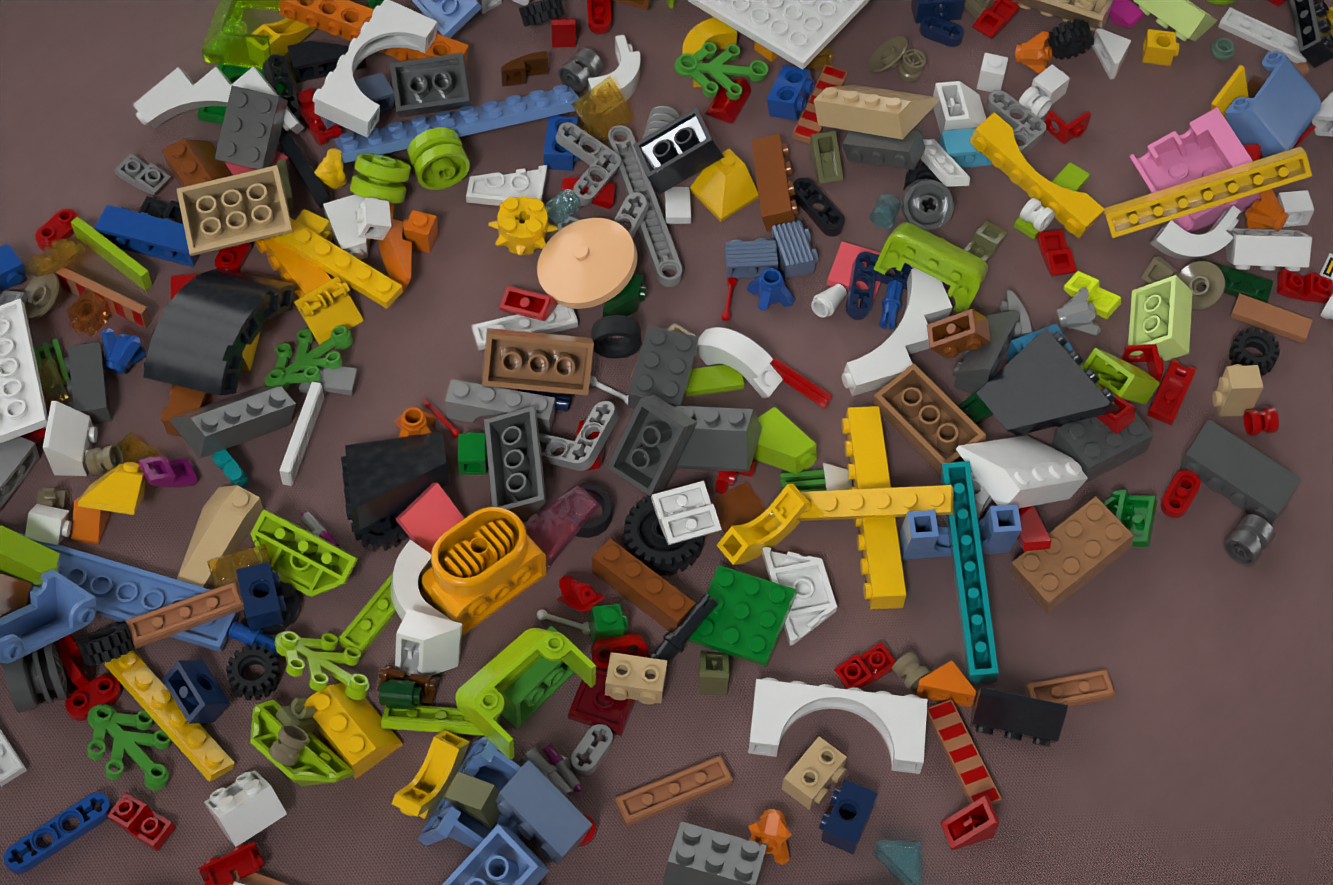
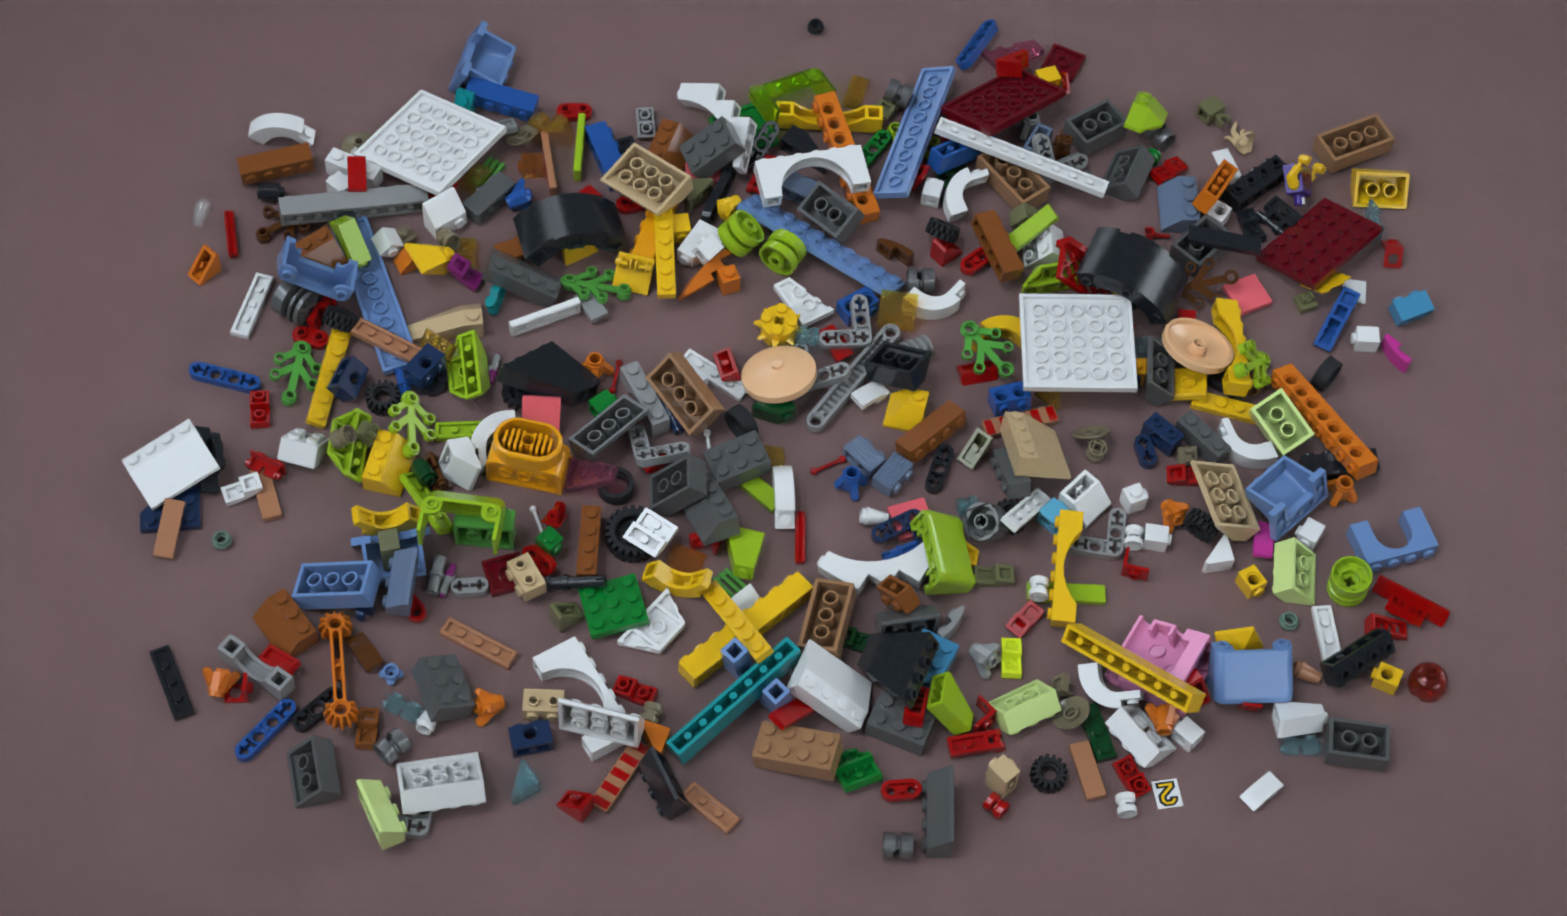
camera: 50 degrees right, 0 degrees up
none -> white slope [558,698,645,748]

